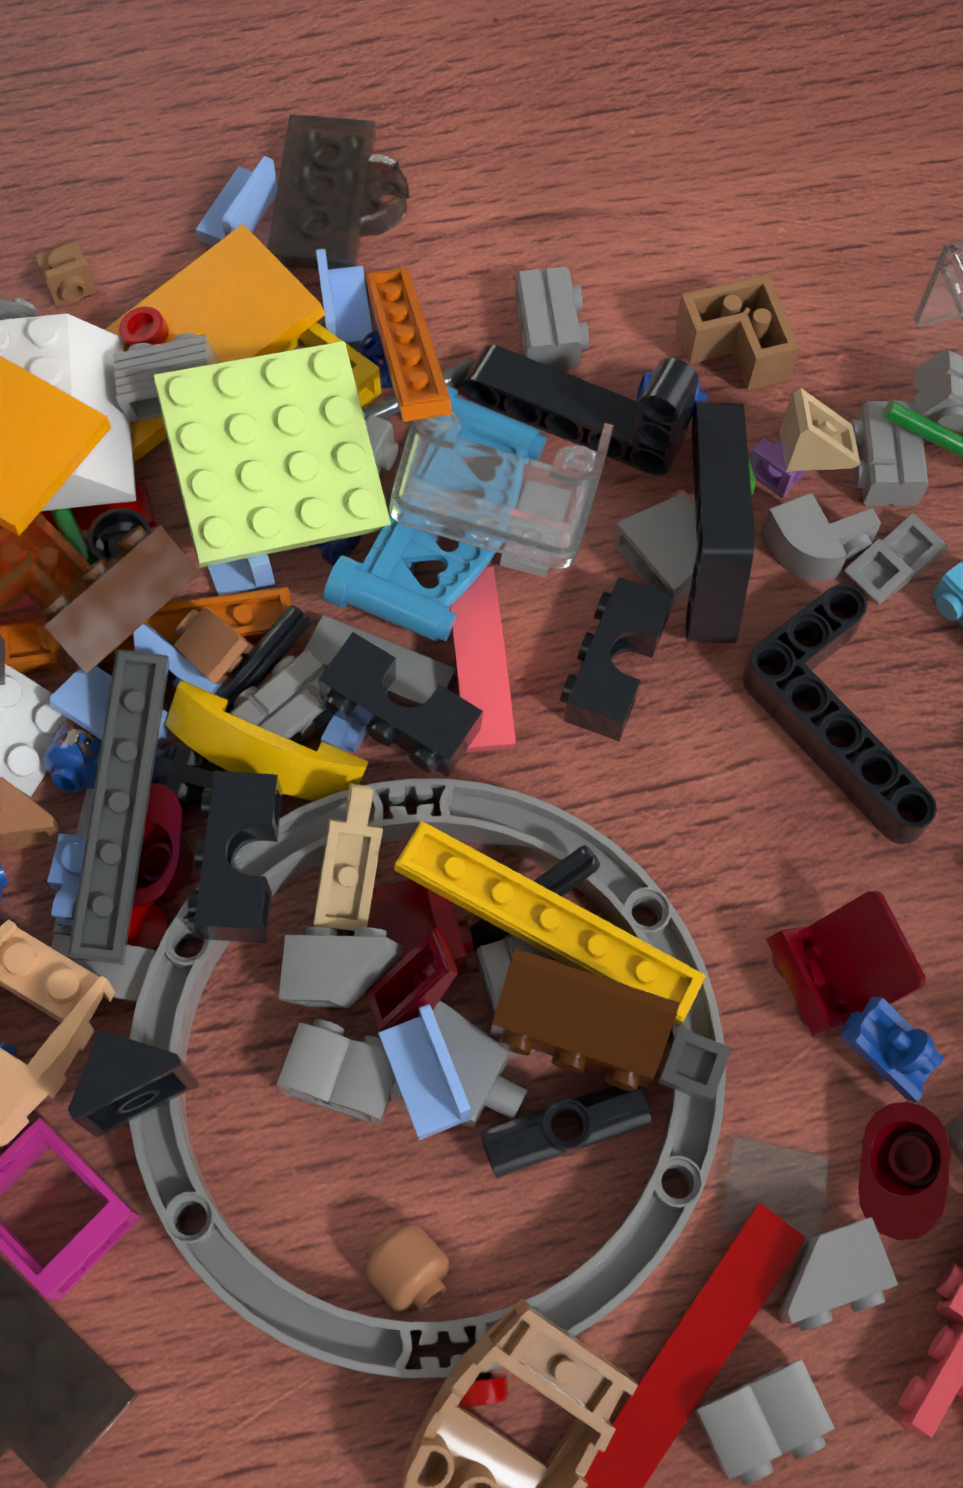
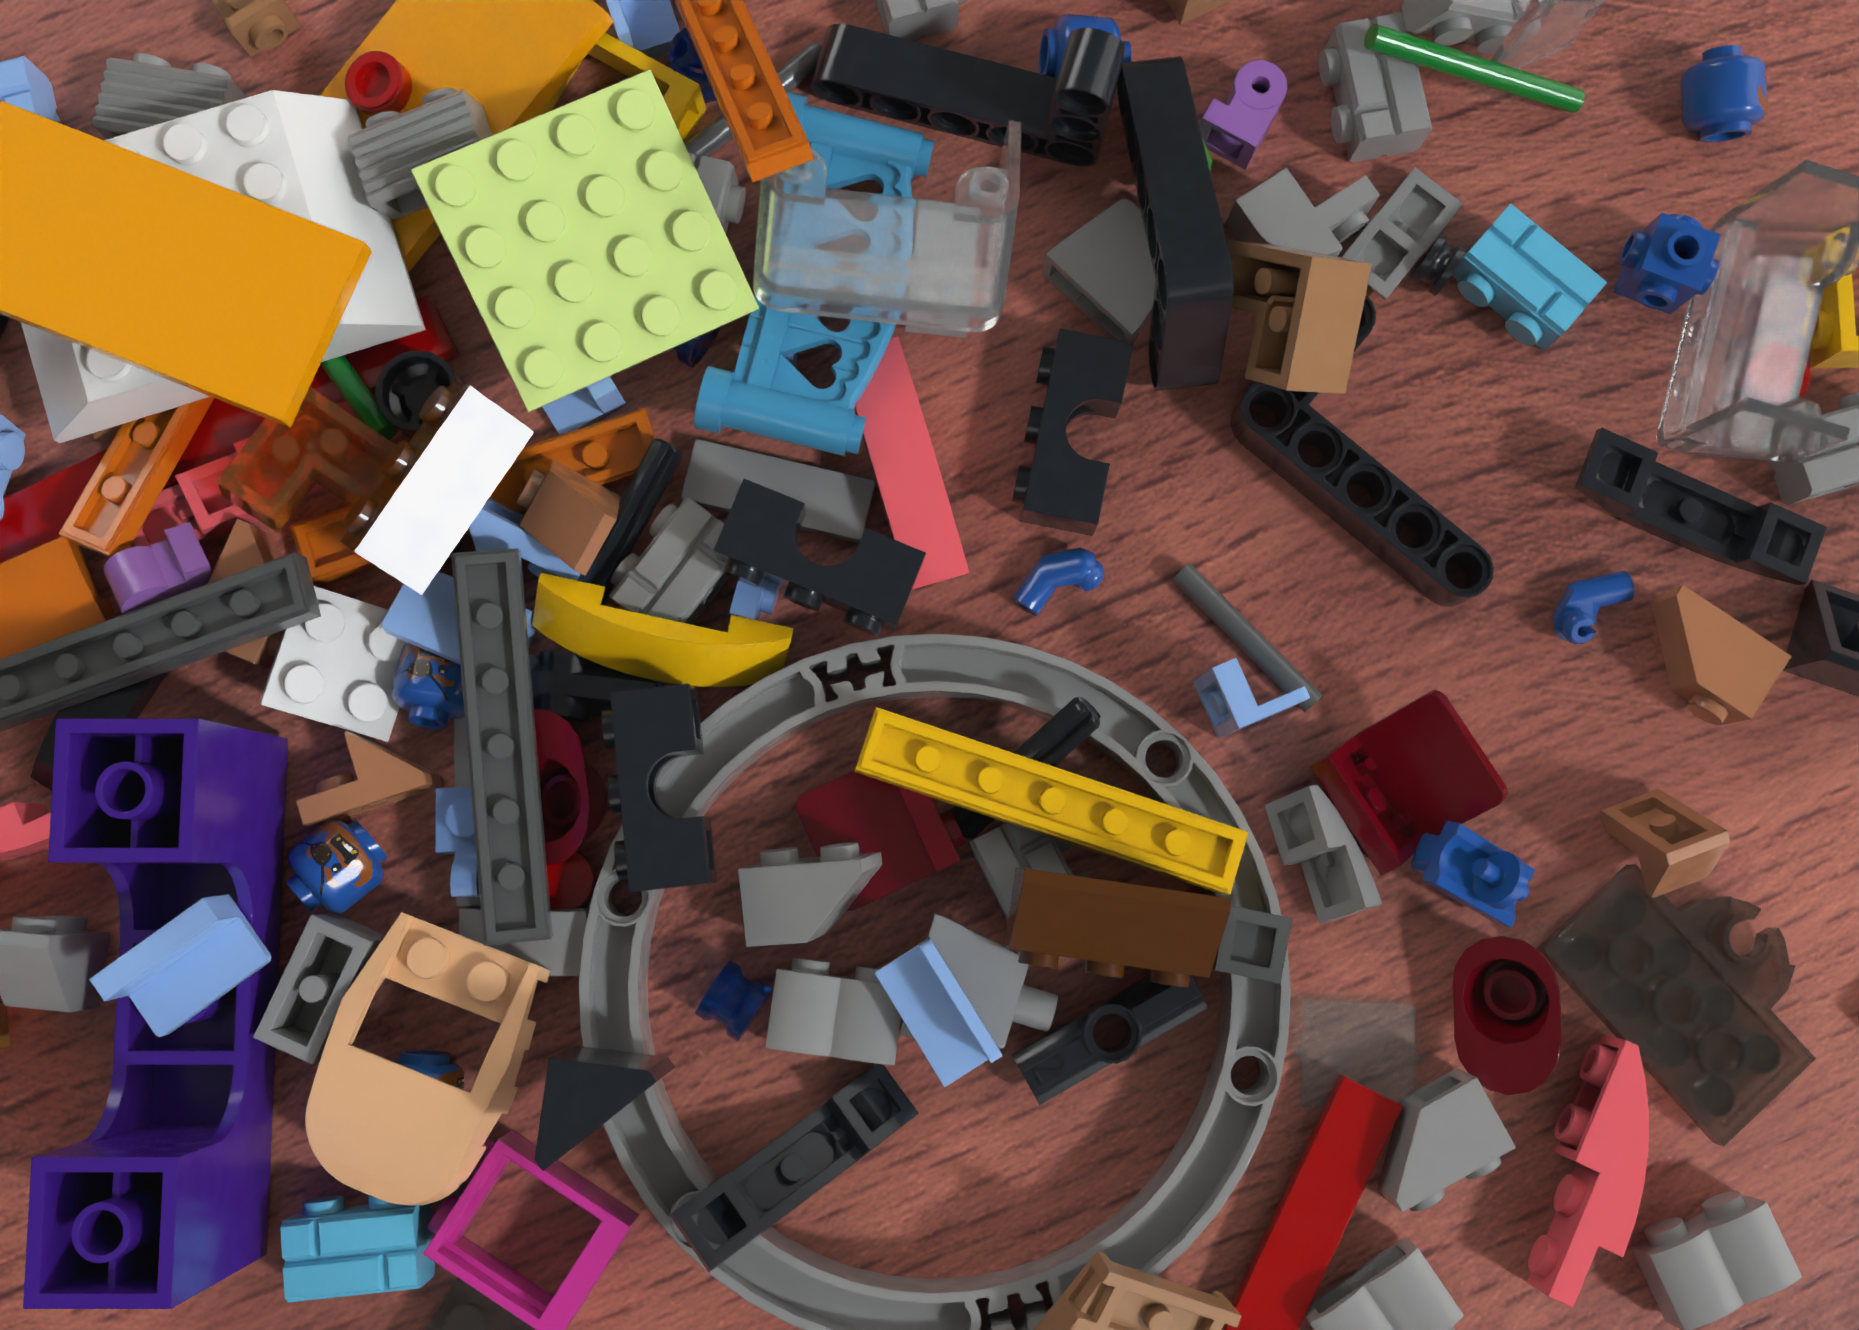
camera: 10 degrees left, 15 degrees up
tan plate [313,783,383,931] -> none
nougat head [365,1224,449,1312] -> none
dark red slope [367,928,458,1032] -> none
tan slope [779,388,860,472] -> none
none -> black slope [670,1064,919,1272]
none -> clear blue wheel [695,960,773,1042]
none -> blue arm [1012,547,1104,616]
none -> dark grey bar [1172,563,1322,712]
none -> light blue panel [1193,658,1310,739]
none -> medium nougat brick [1227,240,1372,394]
none -> light grey slope [1265,785,1383,924]
none -> black bush [1409,233,1467,296]

